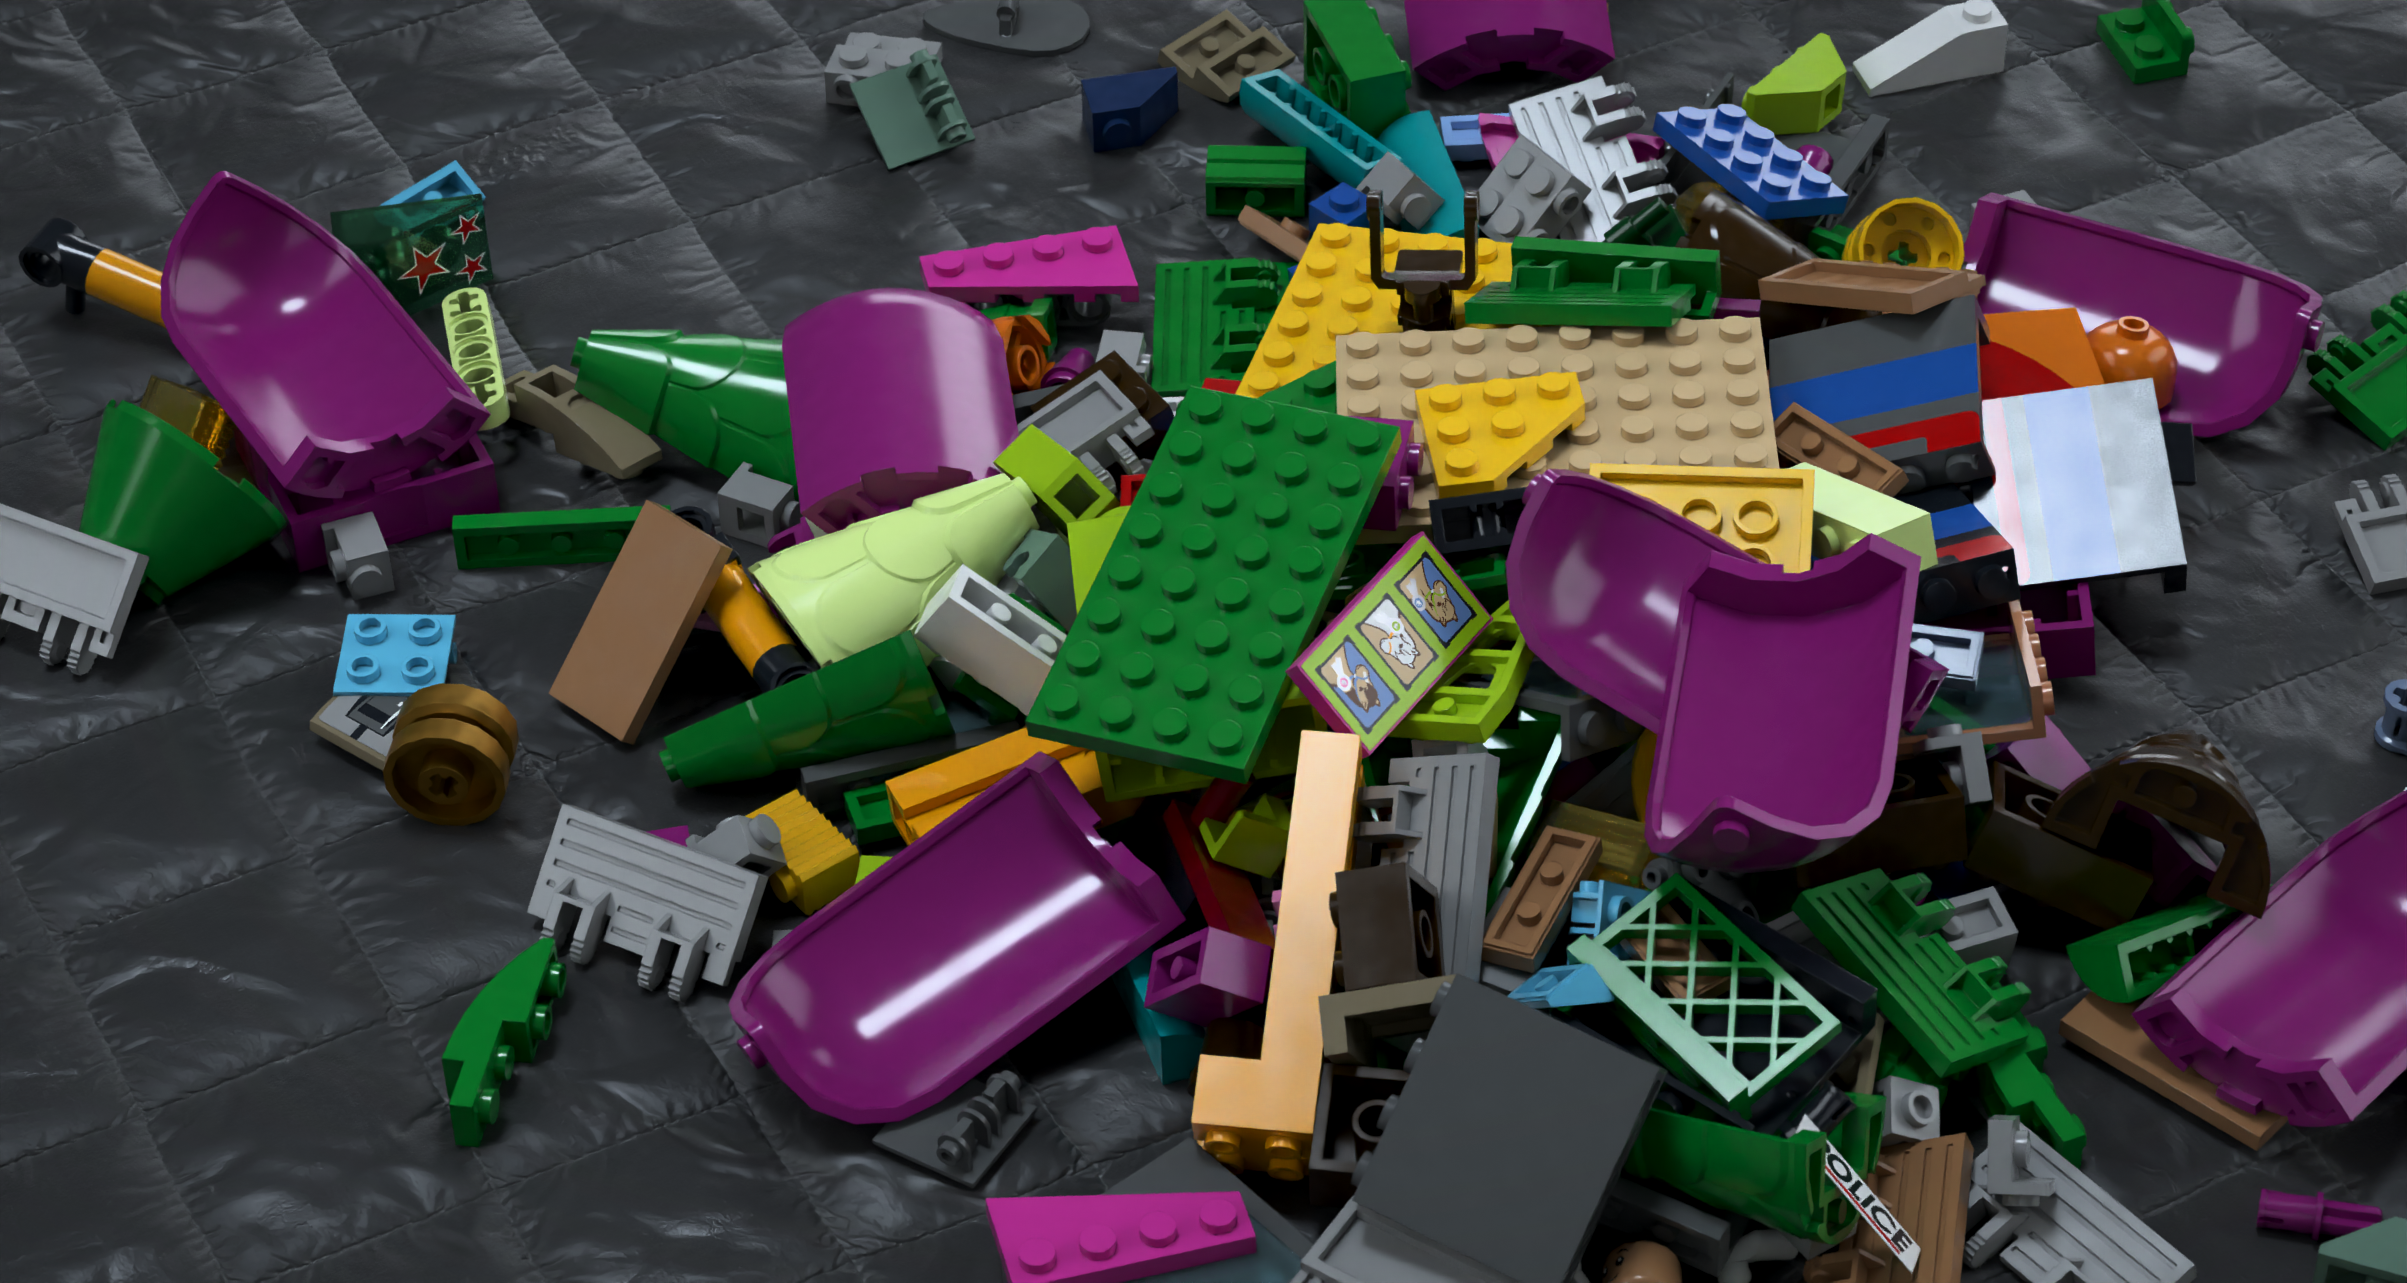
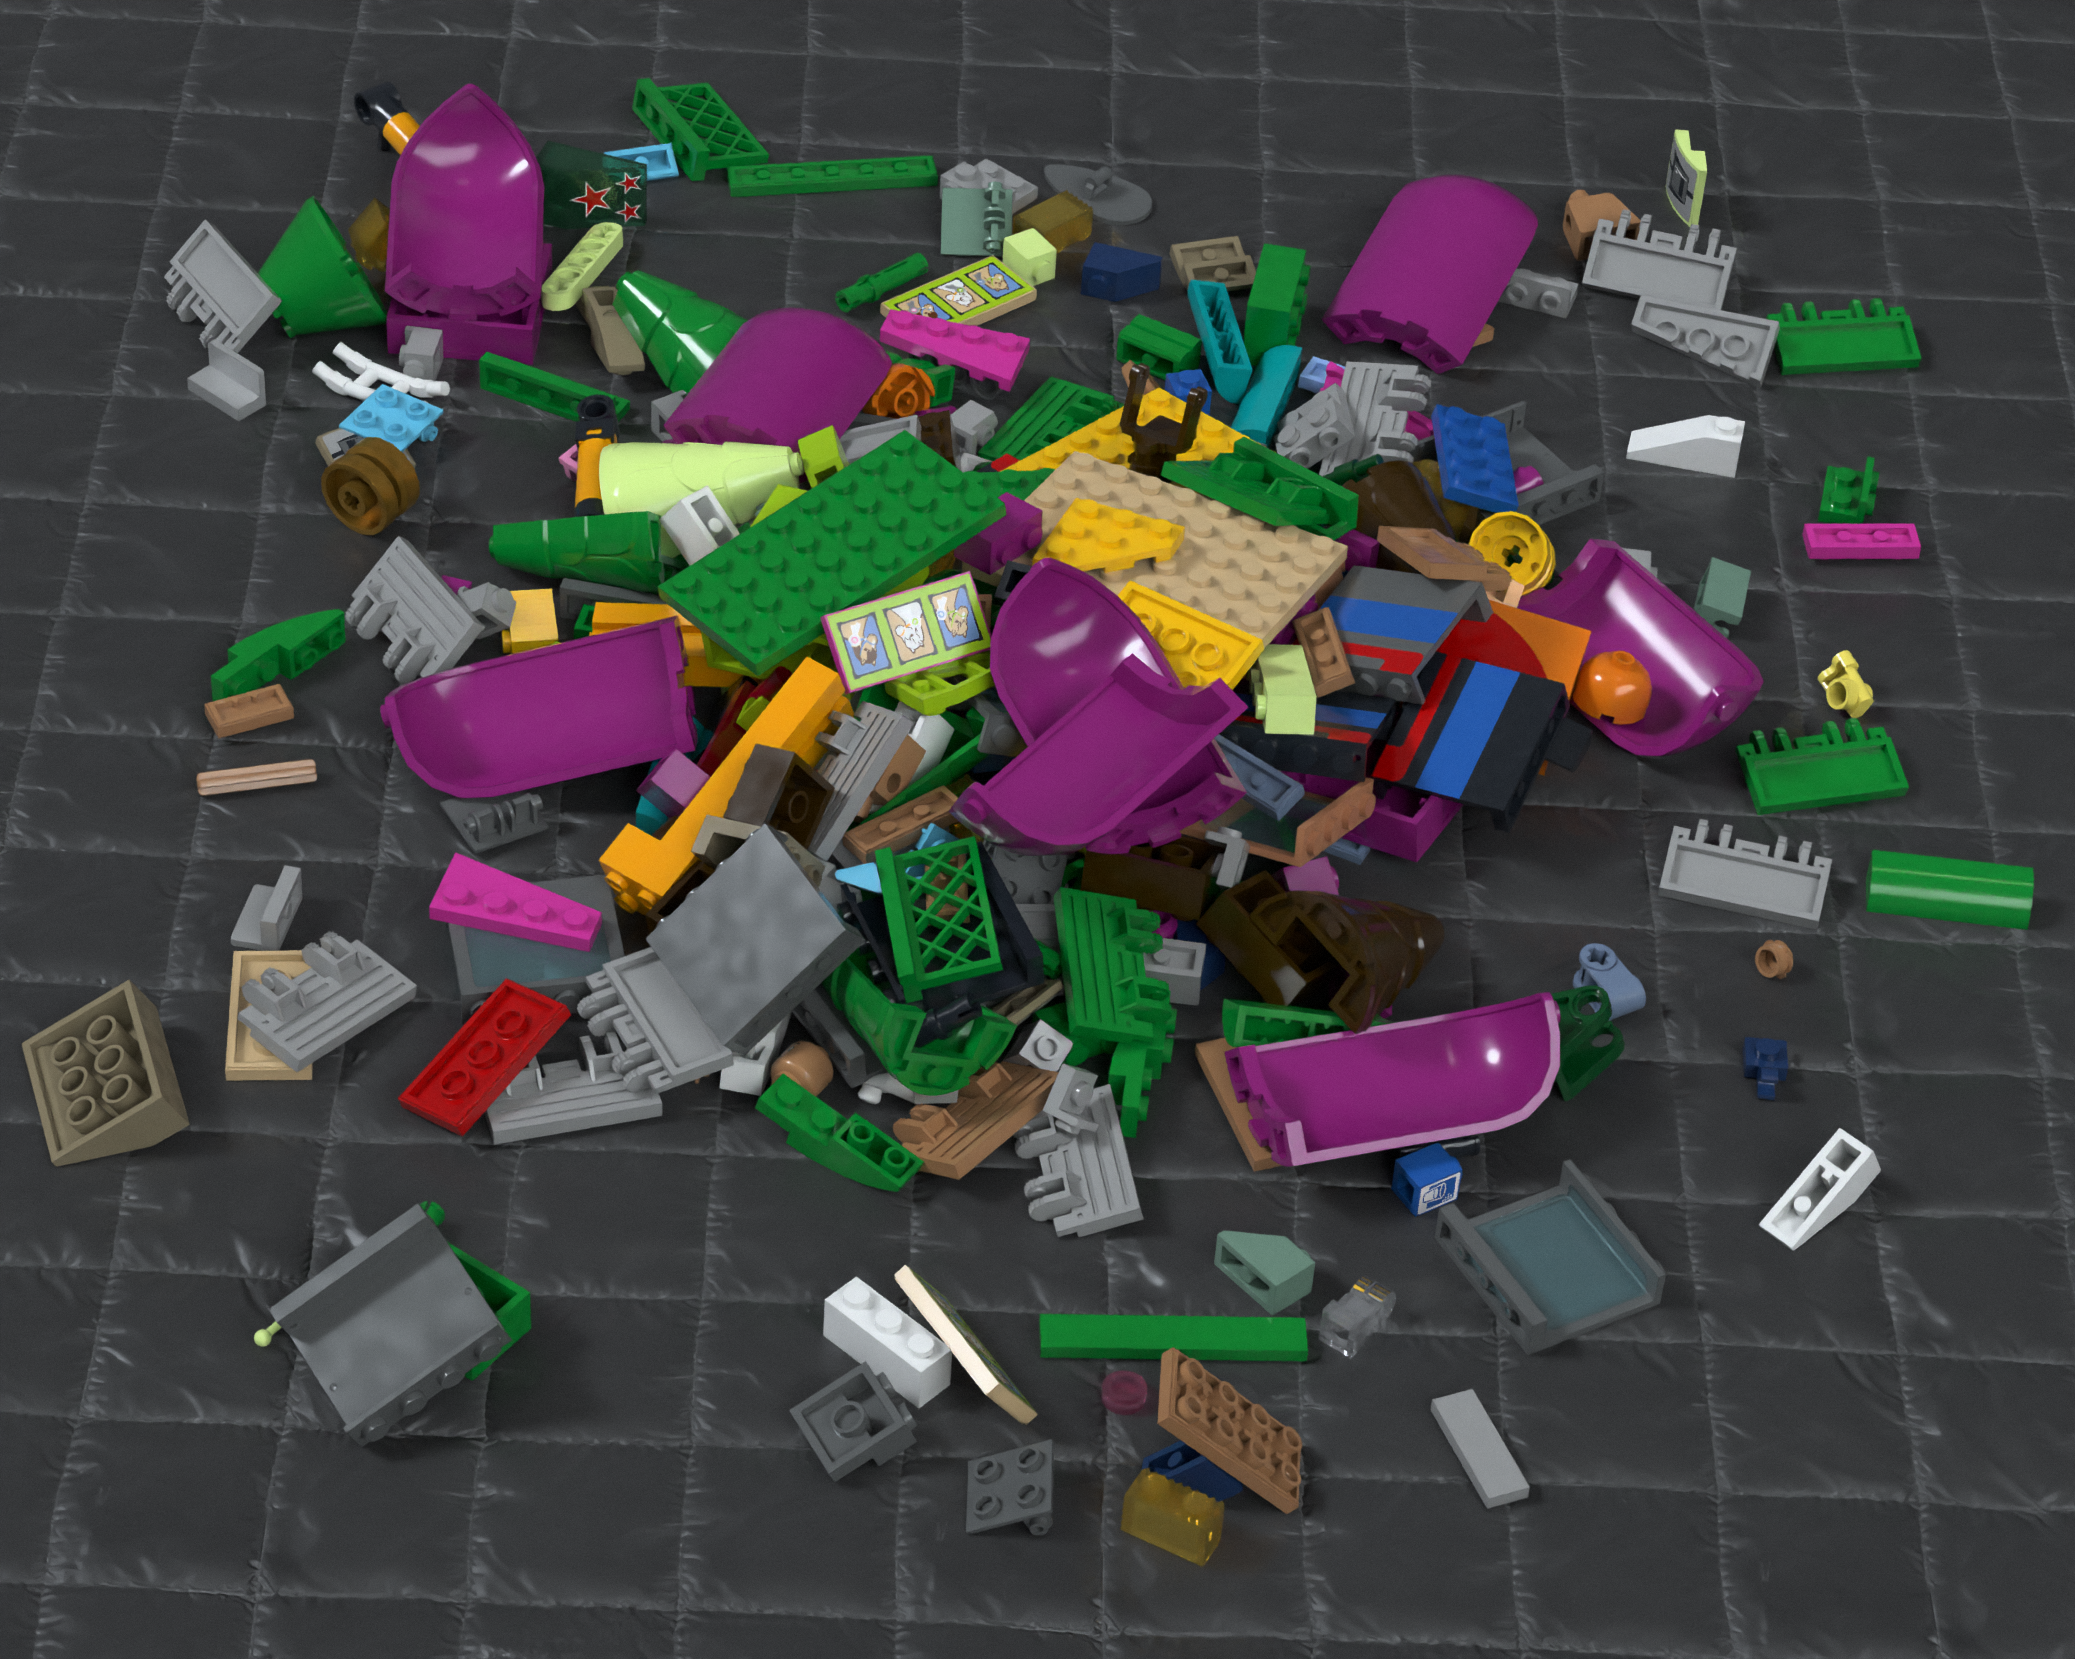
camera: 25 degrees right, 0 degrees up
medium nougat tile [548,500,733,745] -> none
light grey brick [1356,151,1445,230] -> none
lime slope [1741,32,1847,135] -> none
white sticker [1796,1114,1921,1273] -> none
magenta axle [2256,1188,2383,1241] -> none
none -> light grey panel [187,339,266,421]
none -> medium nougat axle [196,759,317,796]
none -> medium nougat plate [204,684,294,739]
none -> white piece [312,342,450,403]
none -> green fence [632,78,769,181]
none -> green tile [727,155,938,197]
none -> green pin [835,252,928,313]
none -> tile [880,255,1037,326]
none -> yellowish green brick [1002,228,1057,286]
none -> clear yellow brick [1012,190,1093,253]
none -> sand green hinge [1694,557,1751,638]
none -> dark pink plate [1802,524,1921,560]
none -> light yellow plate [1818,650,1874,718]

